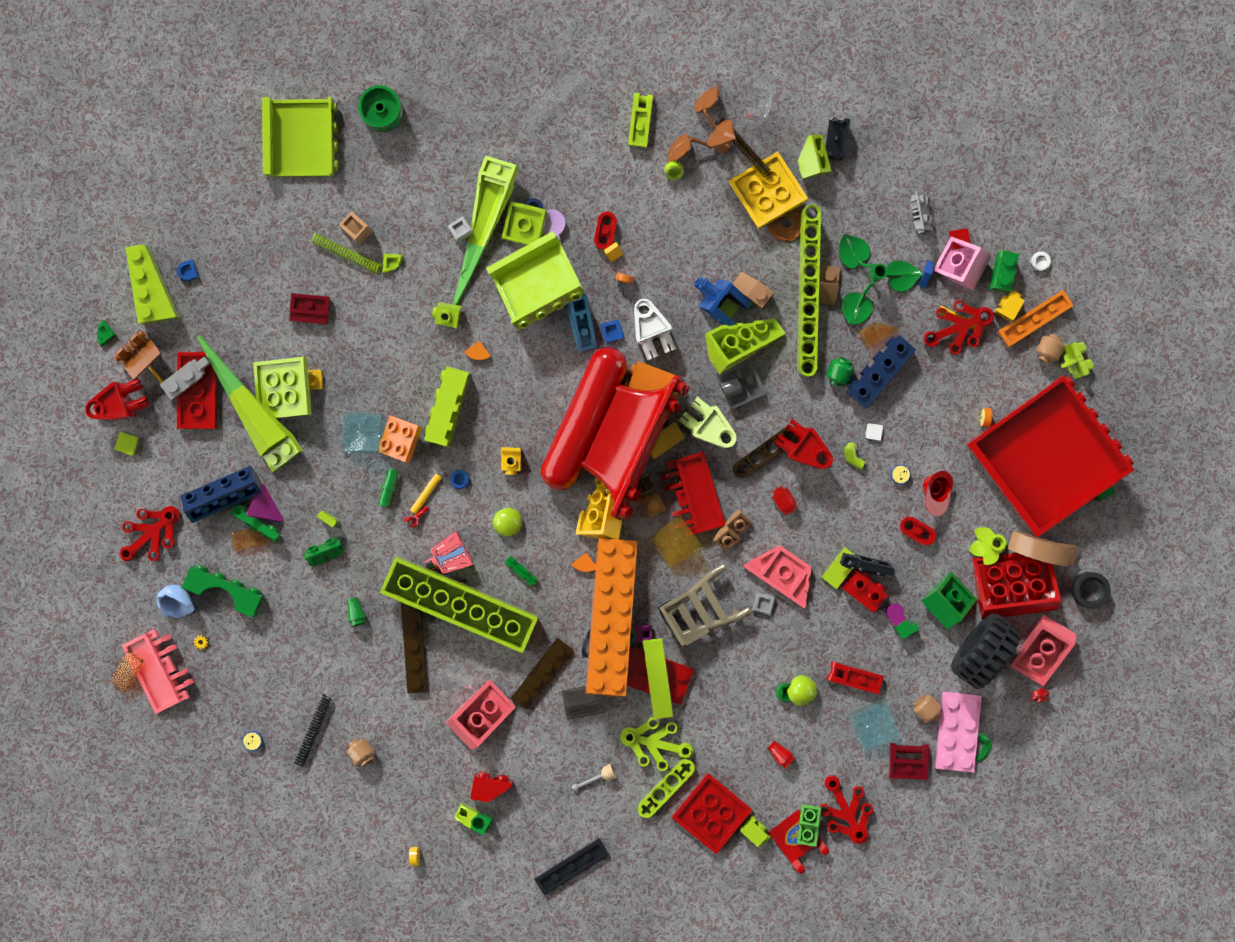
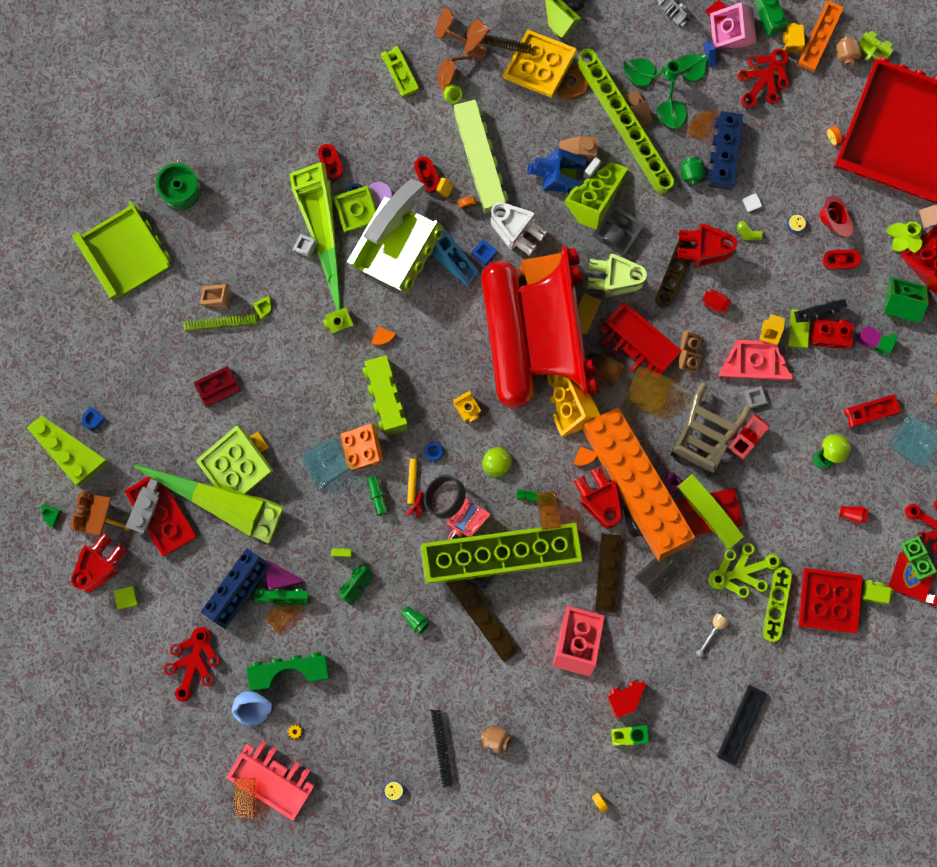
camera: 35 degrees left, 10 degrees down
none -> red plate [318,144,343,181]
none -> light grey slope [364,179,426,244]
none -> black tyre [424,475,466,519]
none -> yellowish green brick [454,100,508,213]
none -> clear orange slope [536,491,561,530]
none -> red piece [573,467,621,528]
none -> white tile [583,157,601,179]
none -> red brick [728,414,770,459]
none -> yellow brick [759,314,785,345]

